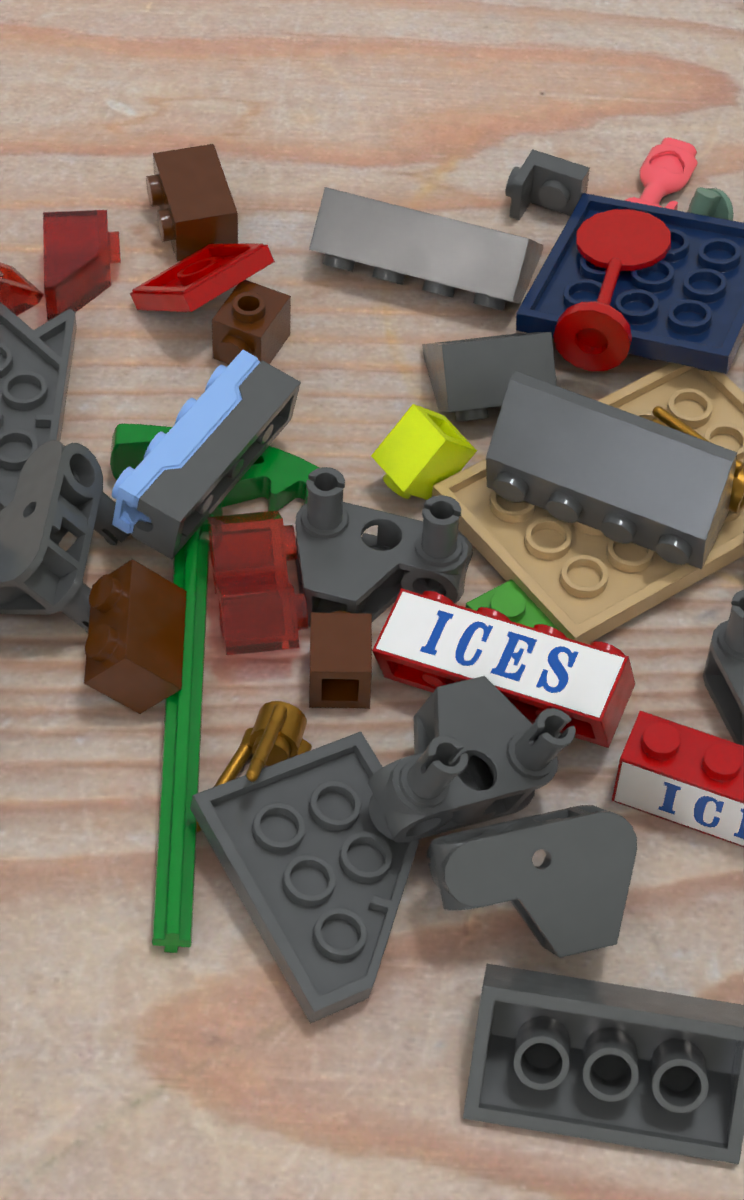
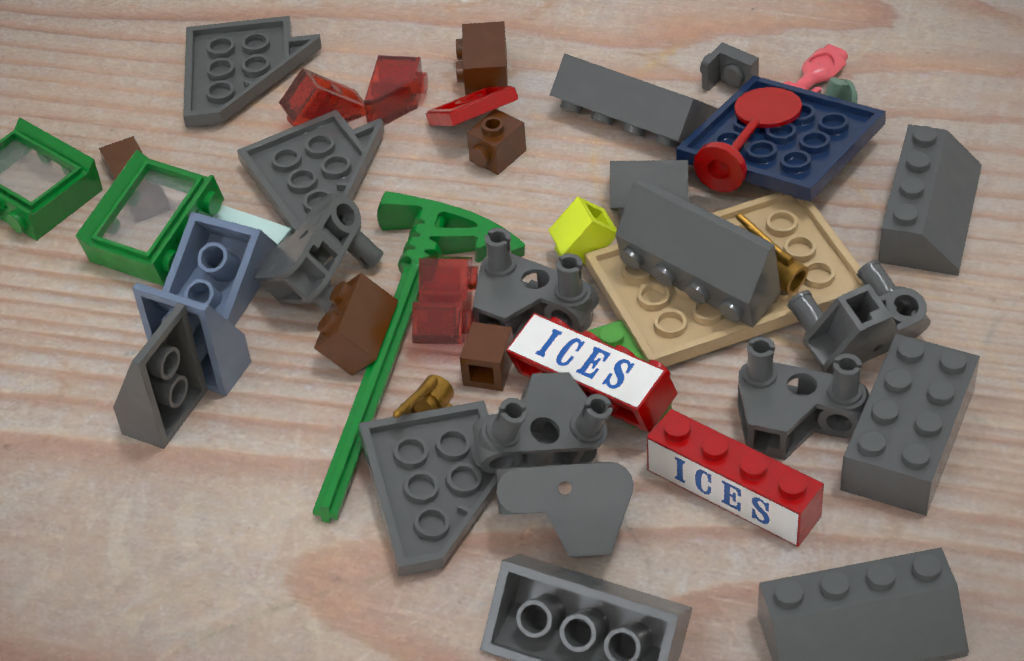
camera: 20 degrees right, 5 degrees down
dark grey piece [112,350,301,559] -> none

